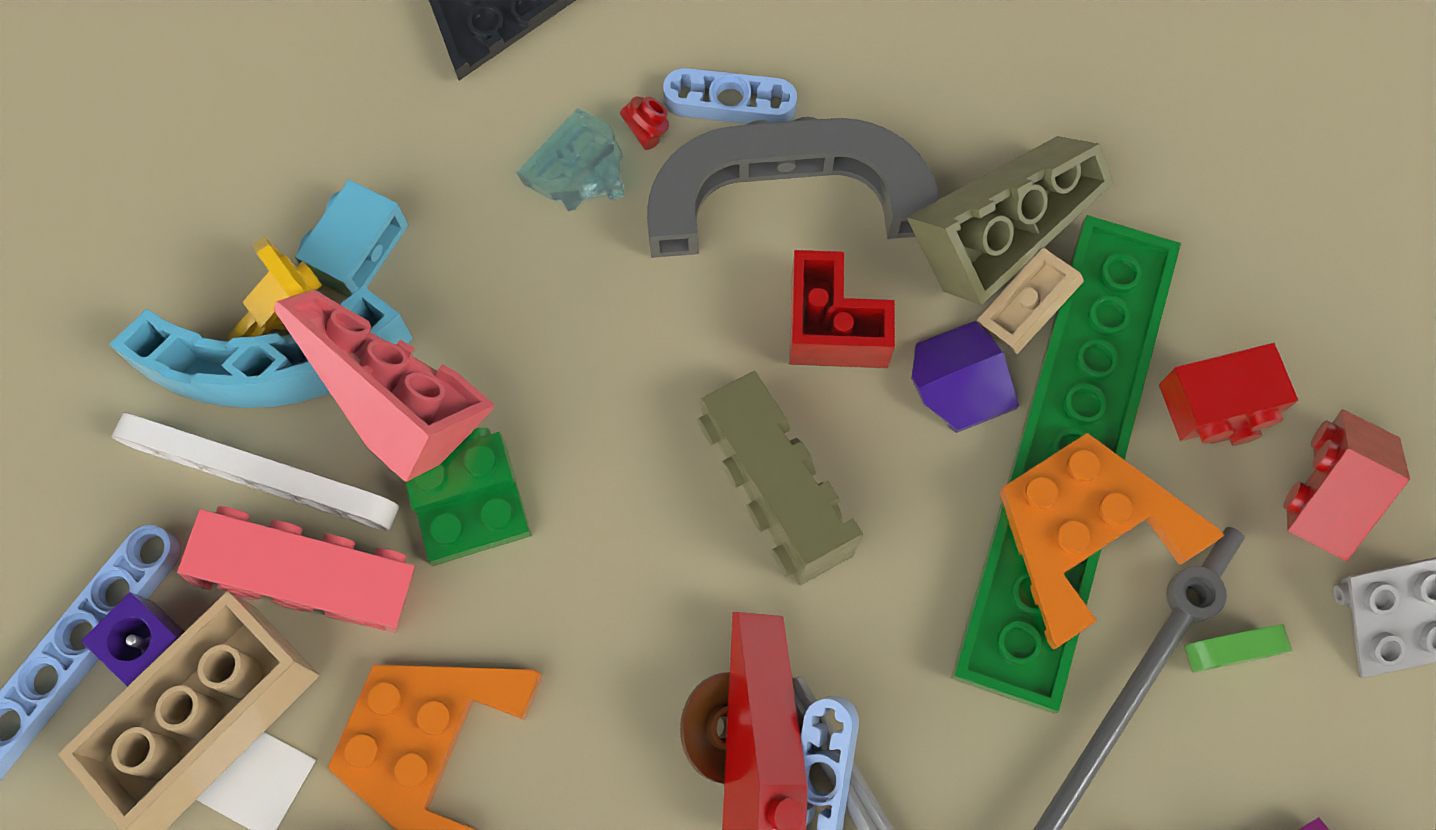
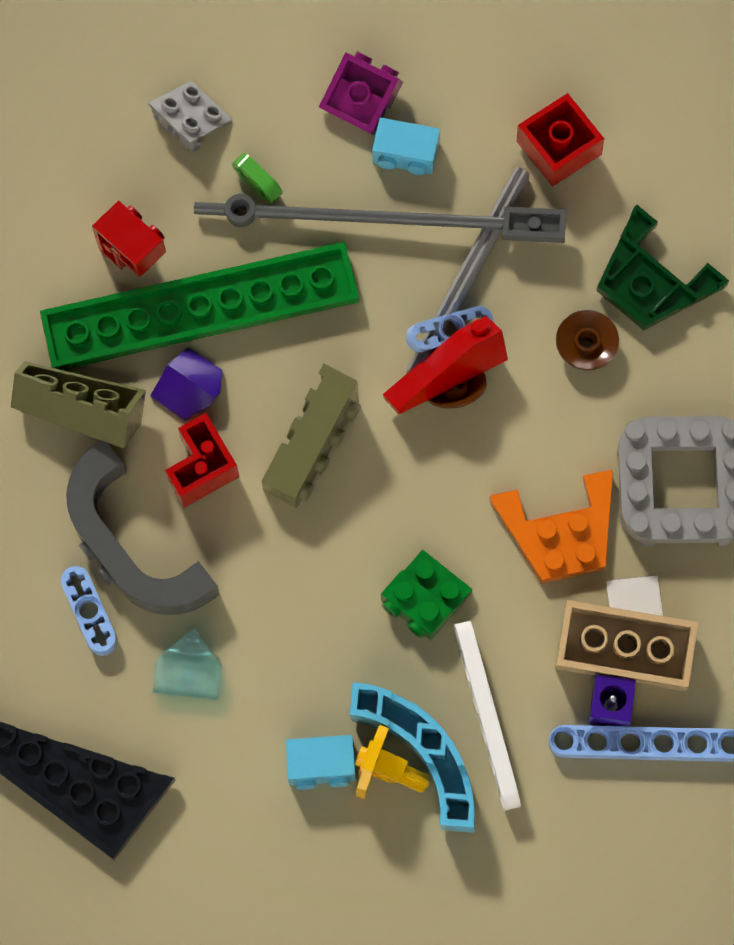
camera: 120 degrees left, 0 degrees up
coral wedge [177,506,415,633] -> none
coral wedge [274,290,495,482] -> none
red plate [620,96,669,150] -> none
tan plate [977,247,1084,354] -> none
orange wing [999,433,1225,650] -> none
brick [1283,409,1410,562] -> none

